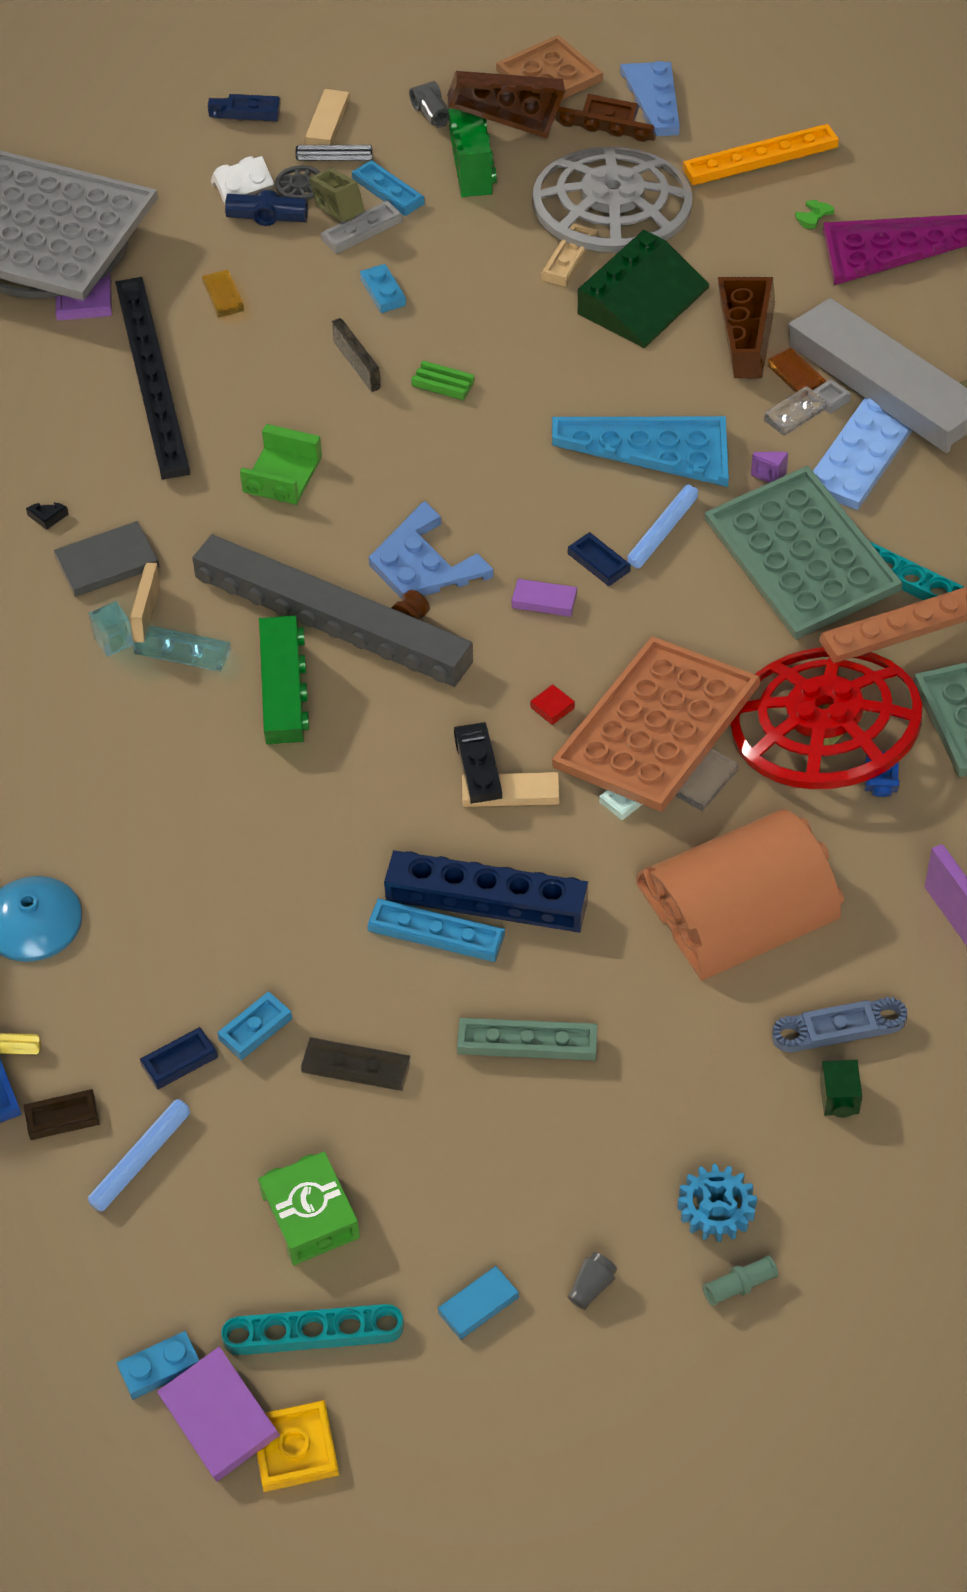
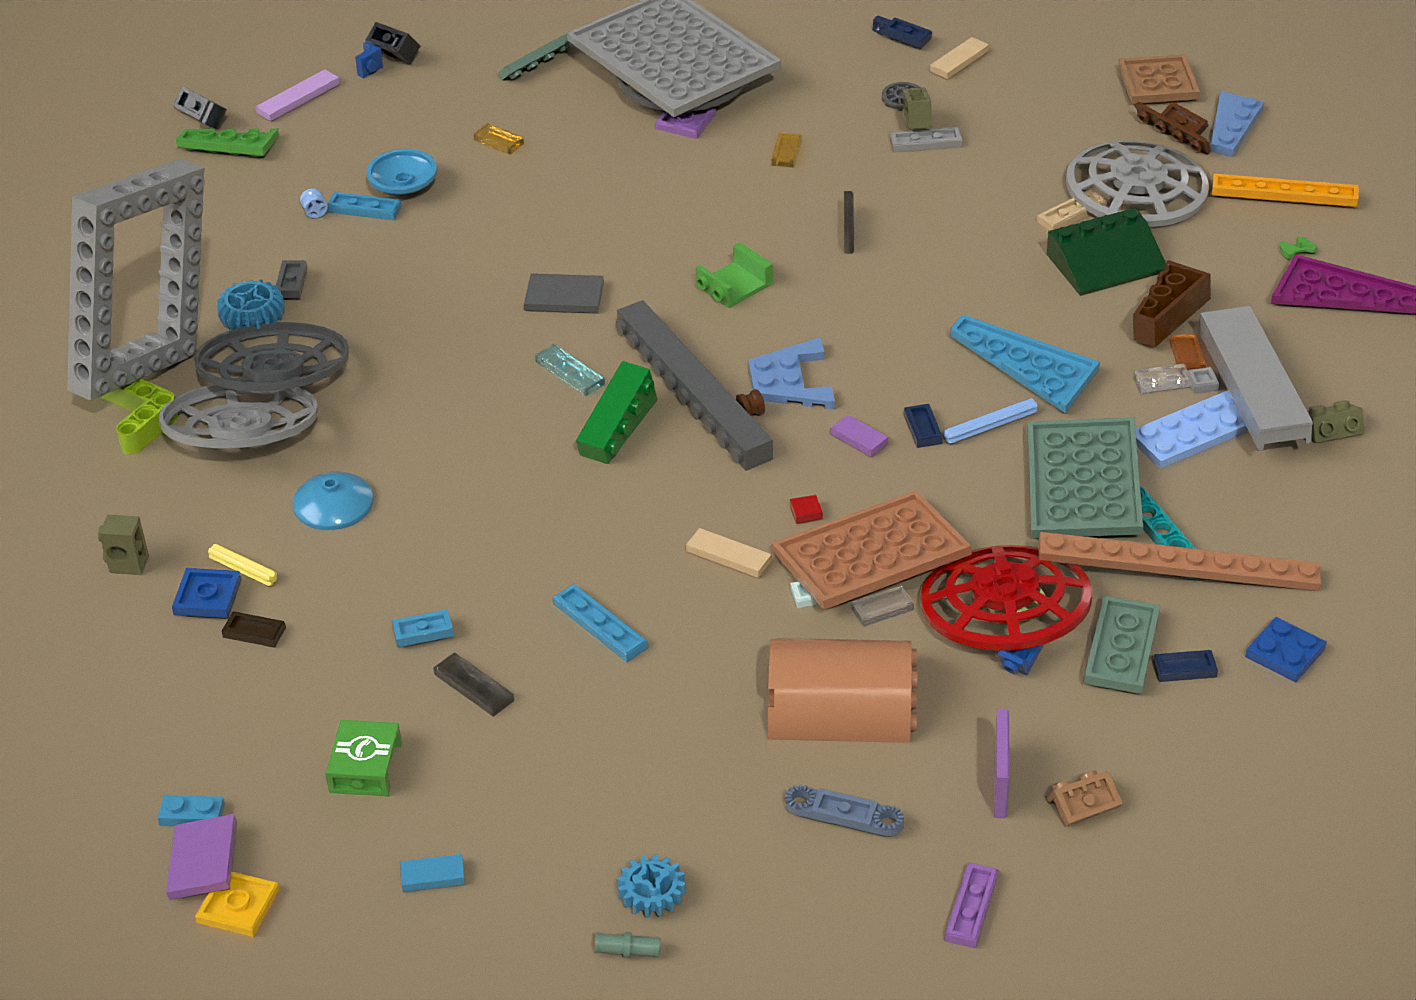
camera: 30 degrees right, 10 degrees down
black tile [26,502,69,530] -> none
clear light blue brick [88,601,134,657] -> none
light blue axle [88,1099,190,1212] -> none
black plate [115,277,190,480] -> none
tan tile [130,563,160,643] -> none
dark blue tile [140,1027,218,1090] -> none
white bracket [211,156,274,204] -> none
teal beam [221,1304,404,1355] -> none
dark blue piece [225,190,308,226] -> none
axle [295,145,373,161] -> none
dark azure tile [352,160,425,216] -> none
dark azure plate [360,264,406,313] -> none
dark blue brick [384,850,588,933] -> none
dark grey piece [409,81,449,128] -> none
bright green tile [411,361,475,401] -> none
reddish brown wedge [447,71,565,138] -> none
green wedge [448,109,497,197] -> none
black plate [454,722,502,804] -> none
sand green plate [457,1018,597,1061] -> none
dark grey cone [567,1252,617,1310] -> none
medium lavender slope [751,451,788,483] -> none
dark green brick [819,1060,862,1118] -> none

